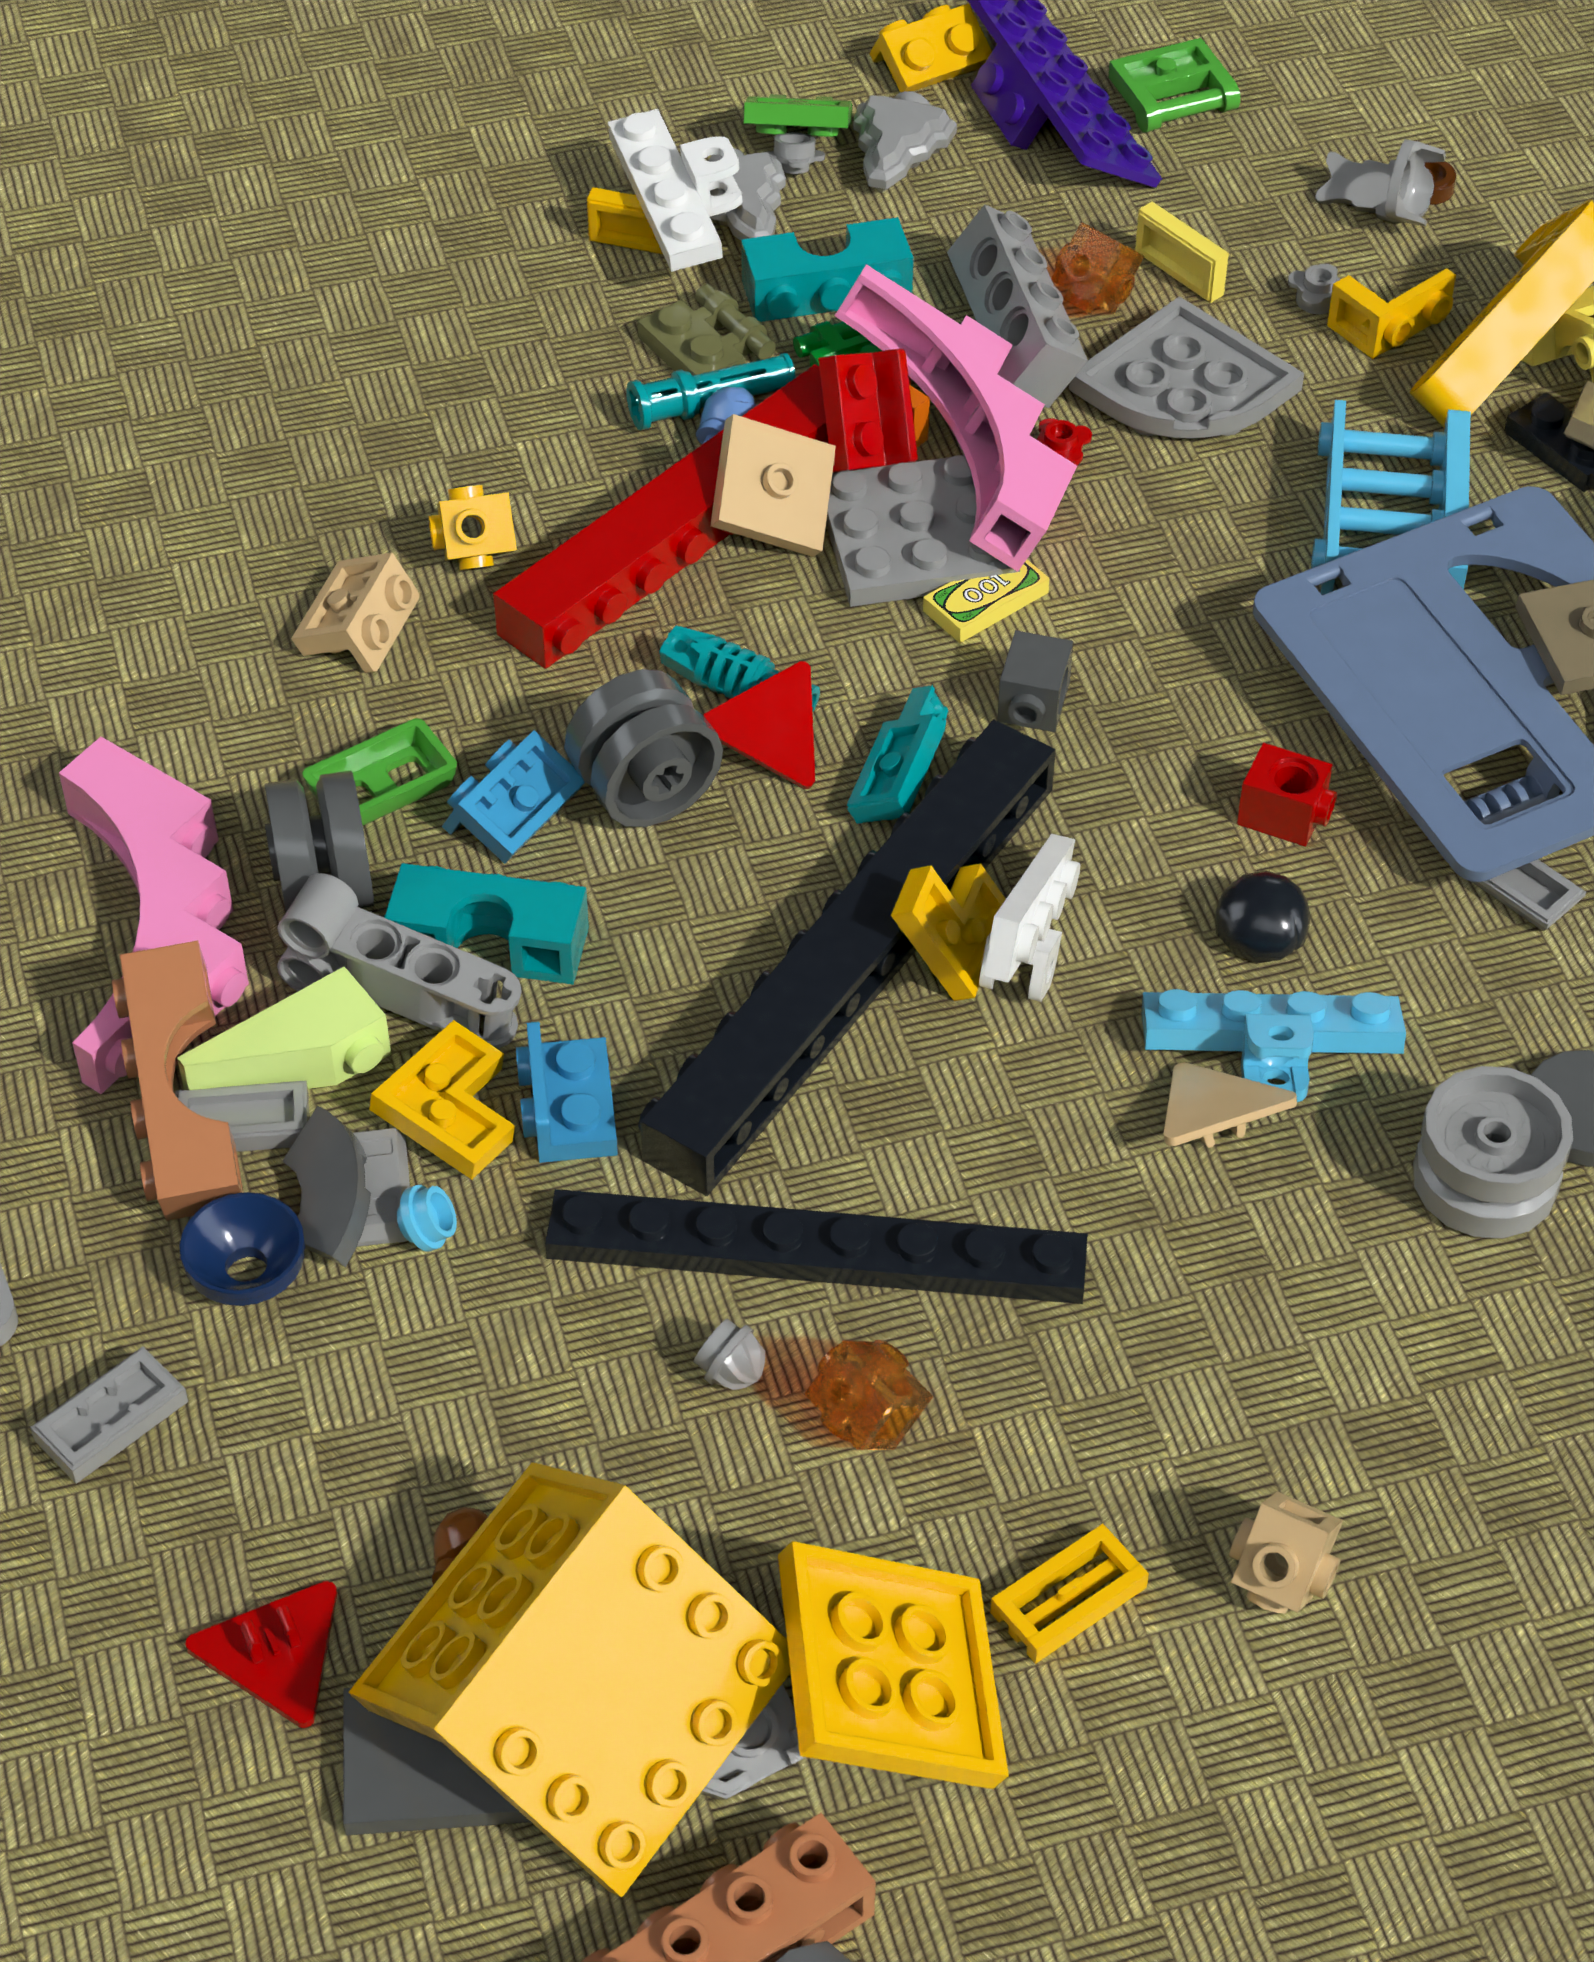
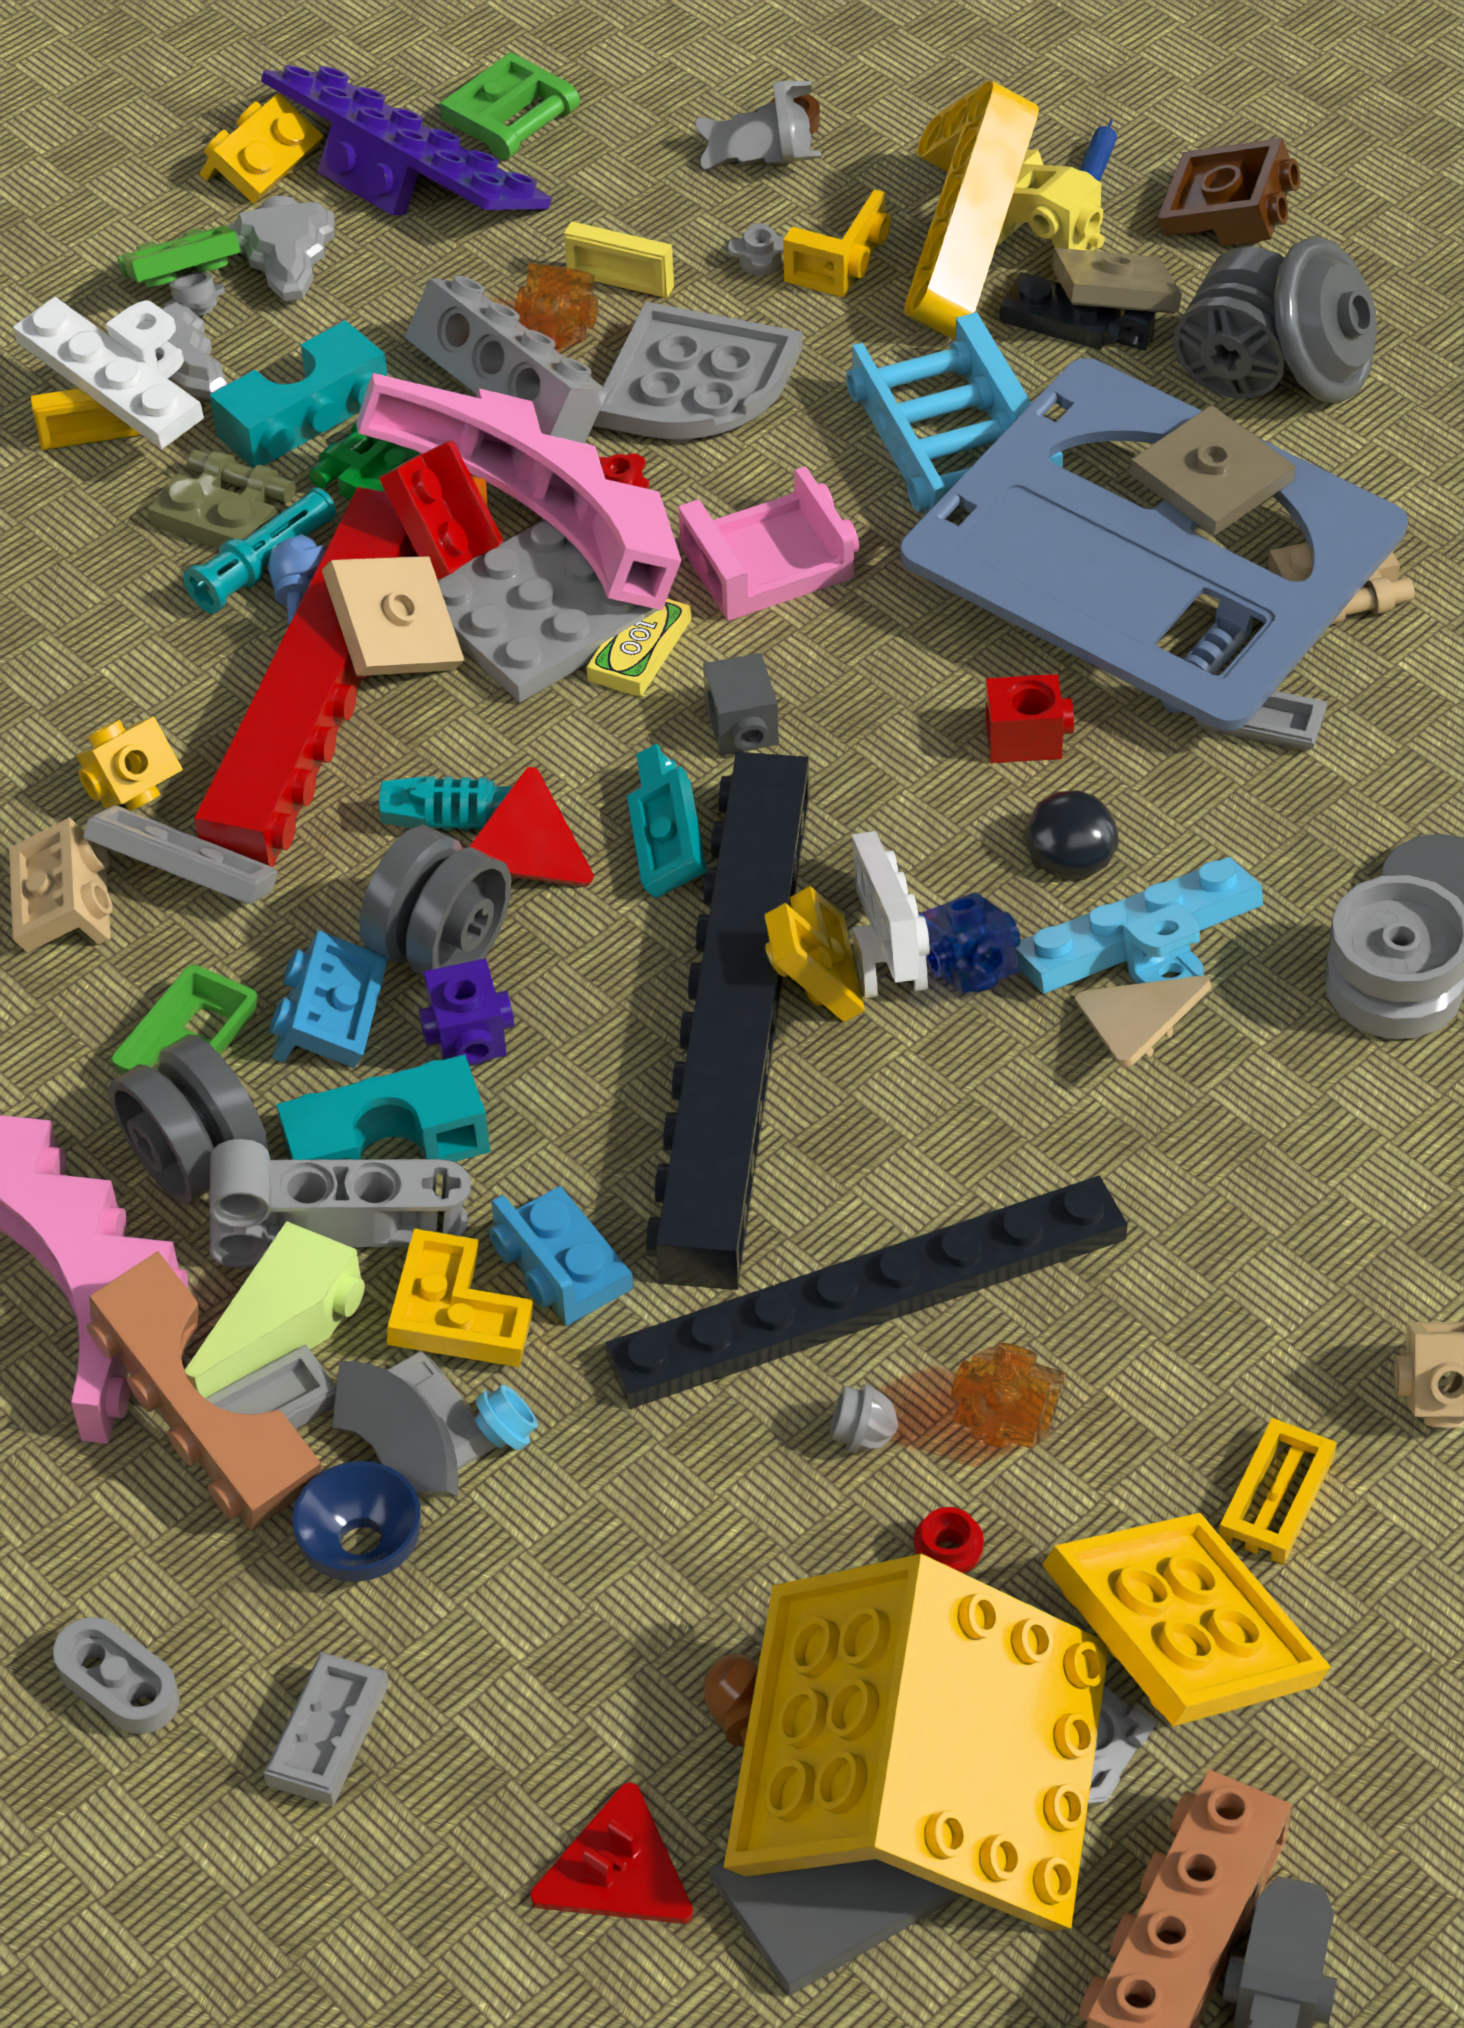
camera: 25 degrees left, 0 degrees up
none -> light grey tile [83,805,278,904]
none -> dark purple brick [419,958,515,1065]
none -> bright pink panel [678,466,859,621]
none -> red plate [914,1507,984,1574]
none -> clear blue brick [920,892,1021,994]

